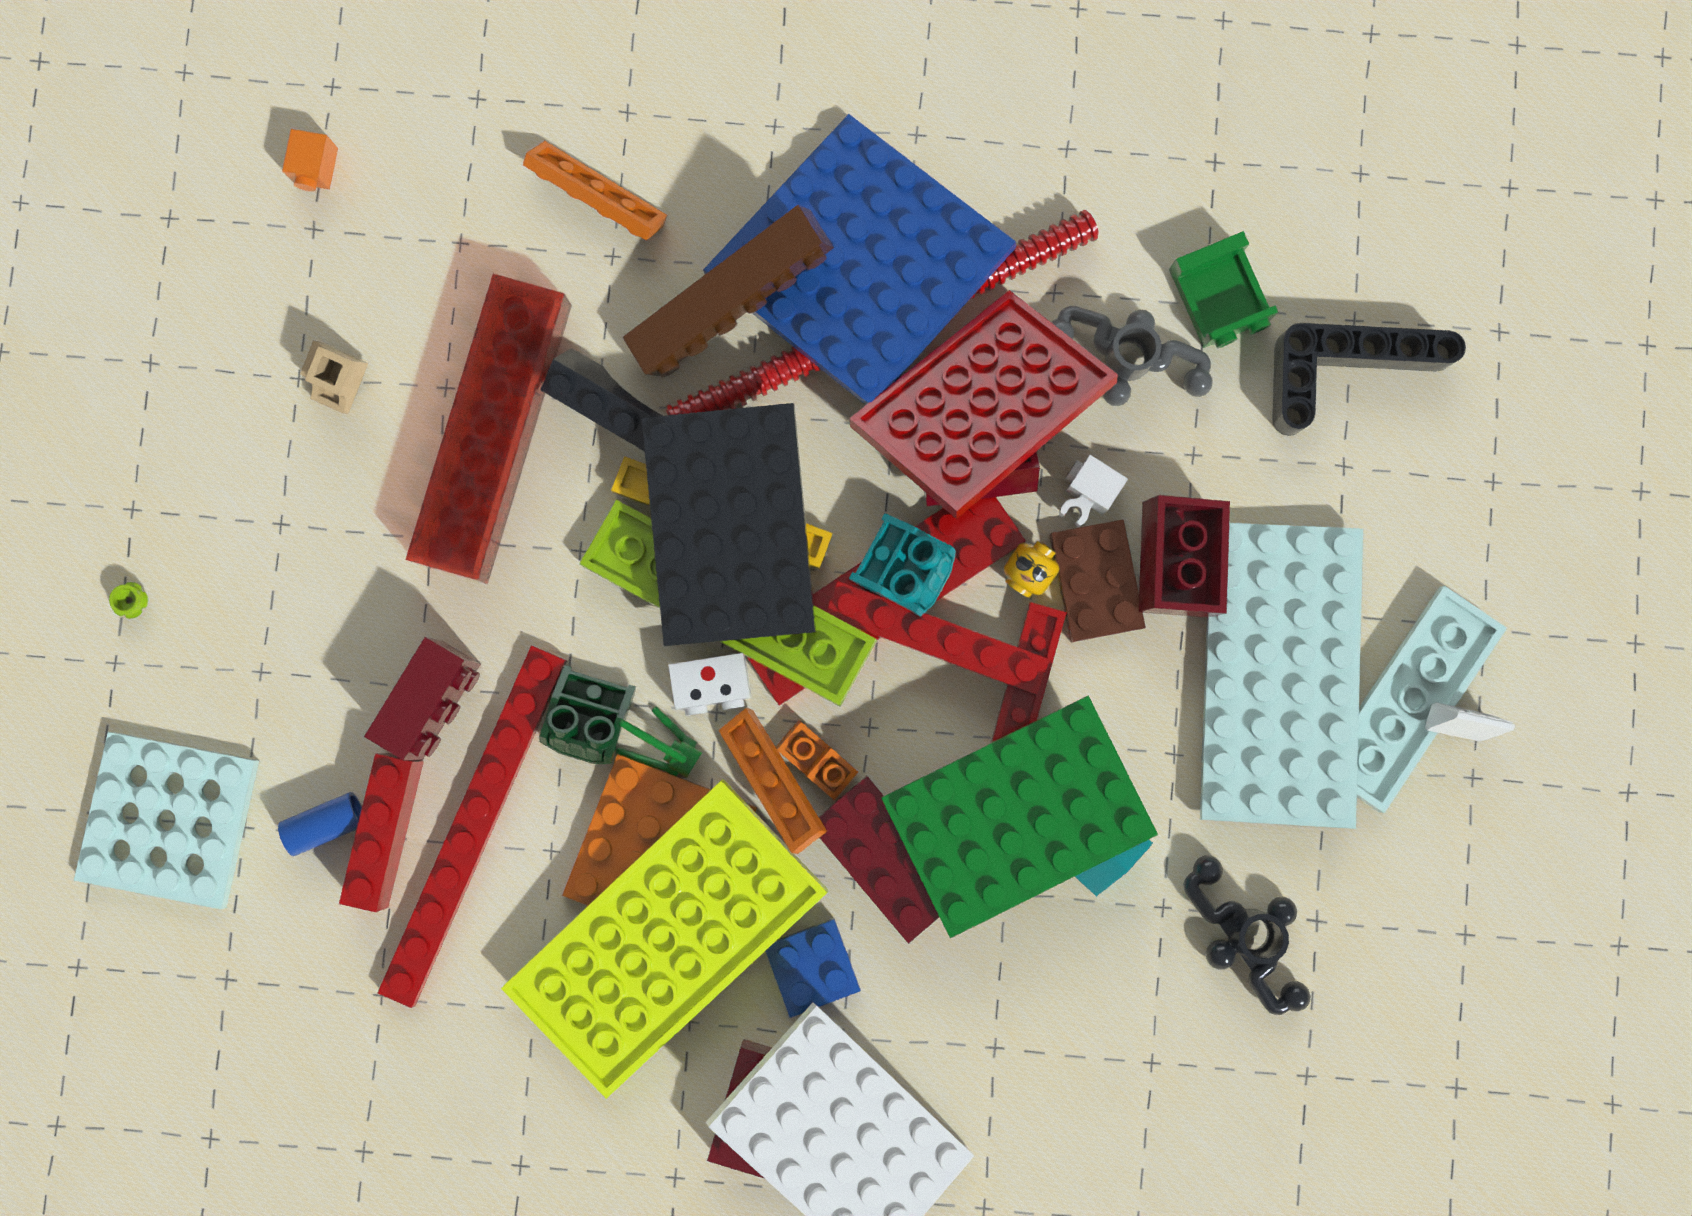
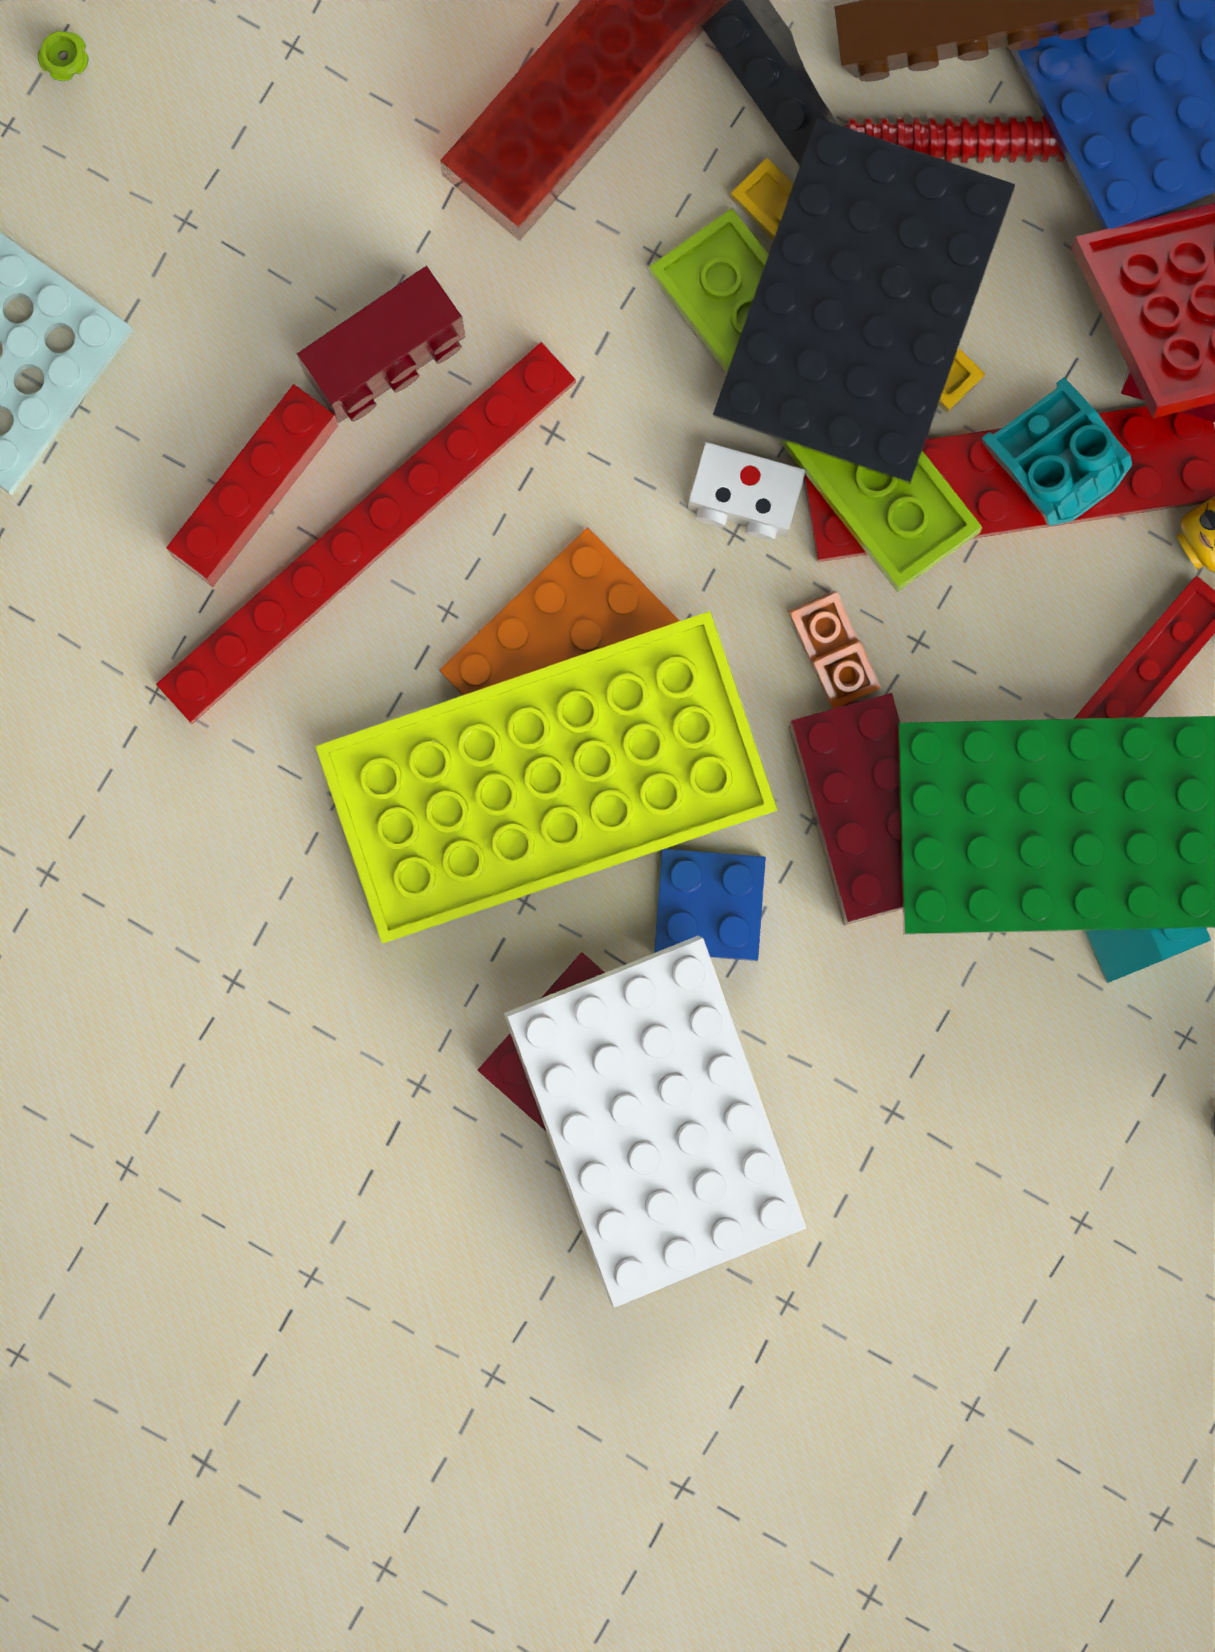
camera: 25 degrees right, 0 degrees up
blue pin [278,792,362,857] -> none
dark green slope [539,665,636,764] -> none
green plant [616,707,702,778] -> none
orange plate [718,708,827,854] -> none
red plate [826,581,1050,695] -> none

